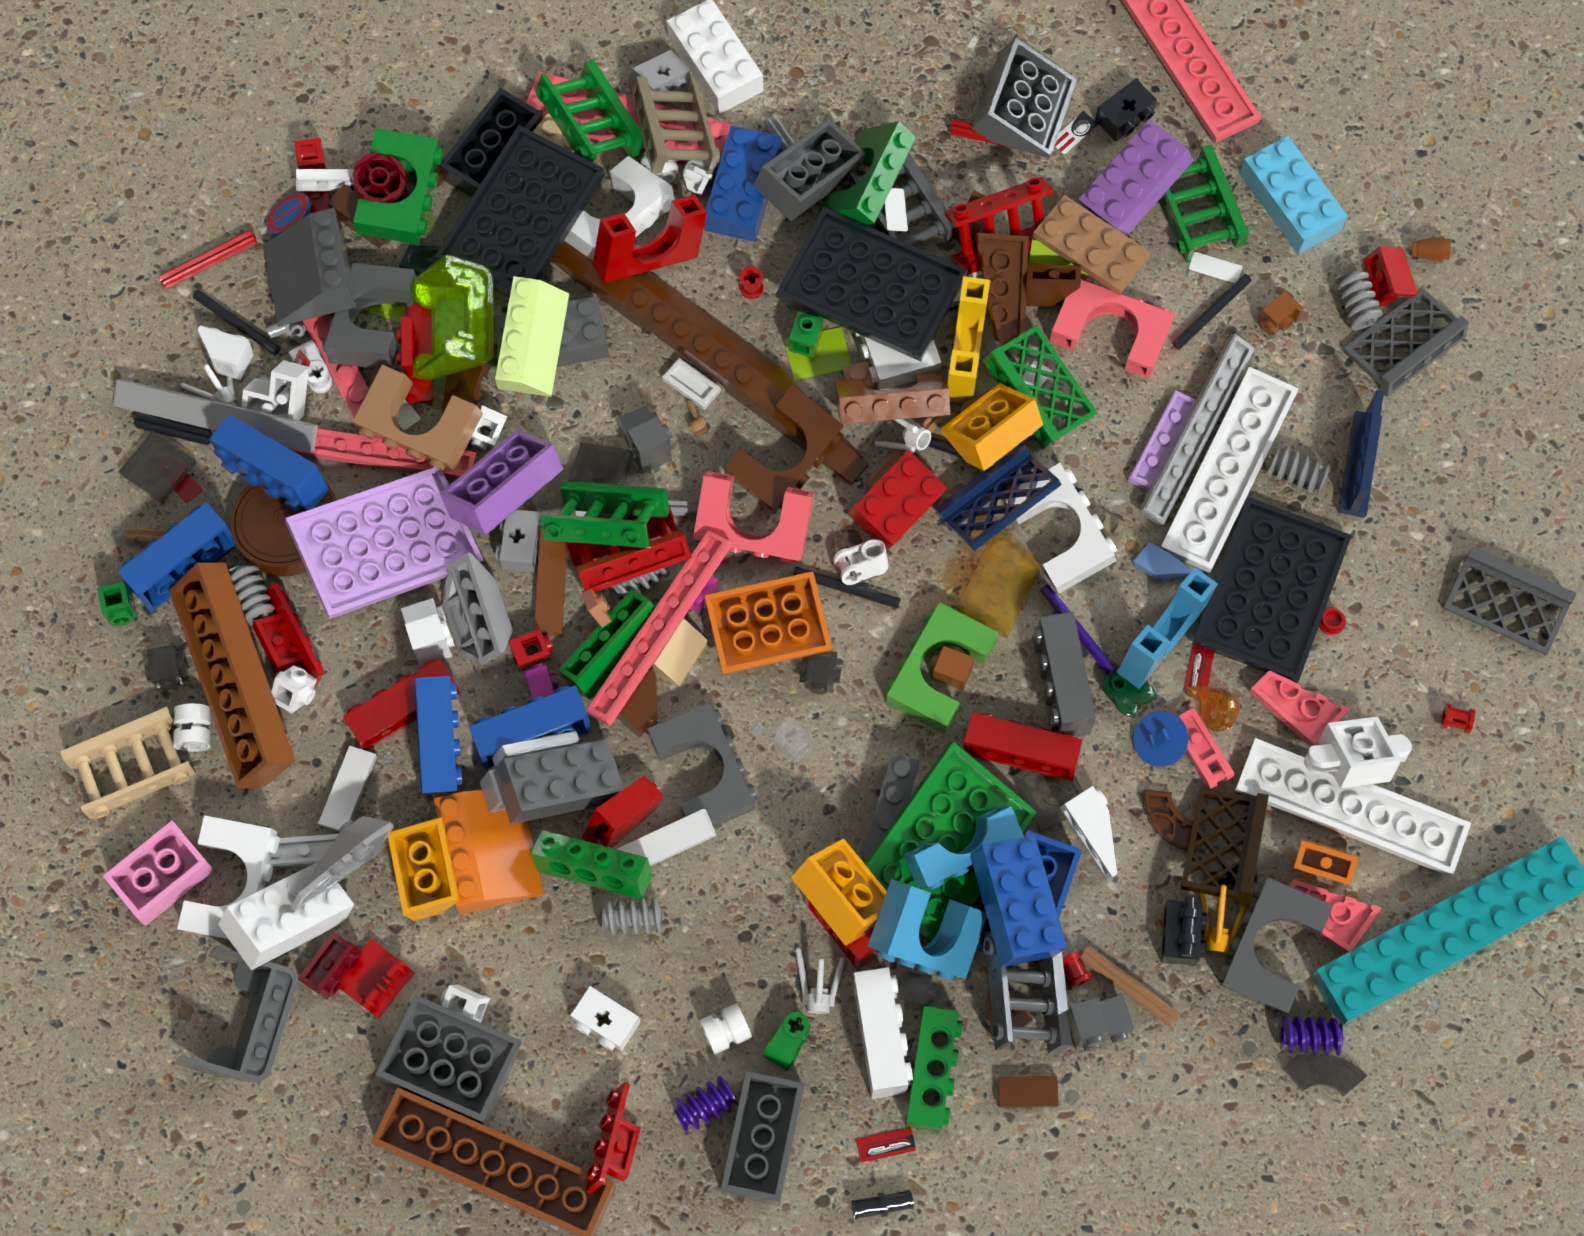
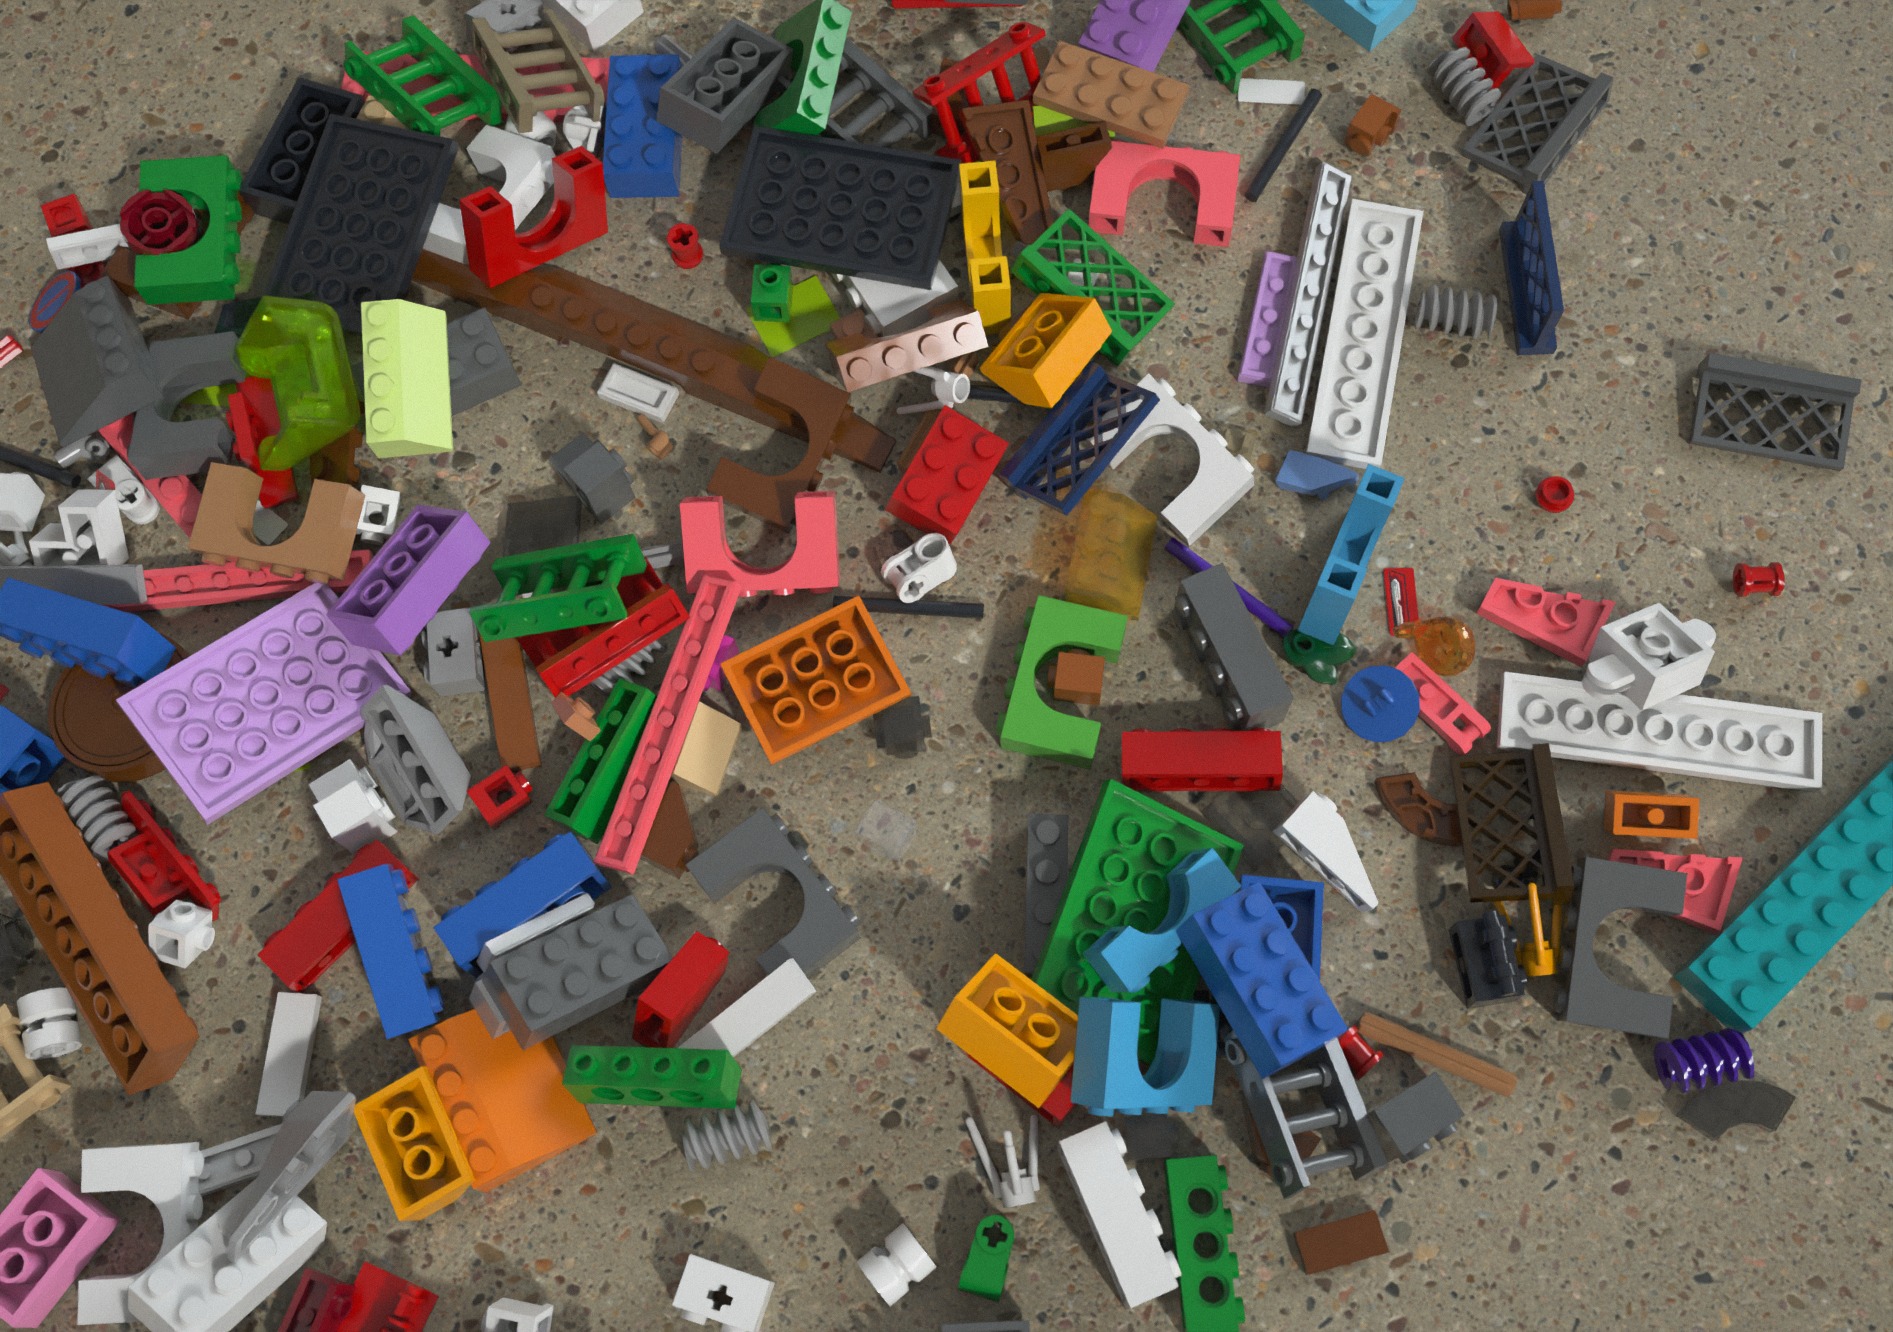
camera: 10 degrees left, 0 degrees up
magenta brick [524,663,559,698] -> none
white sticker [885,188,908,231] -> none
black plate [1192,497,1352,683] -> none

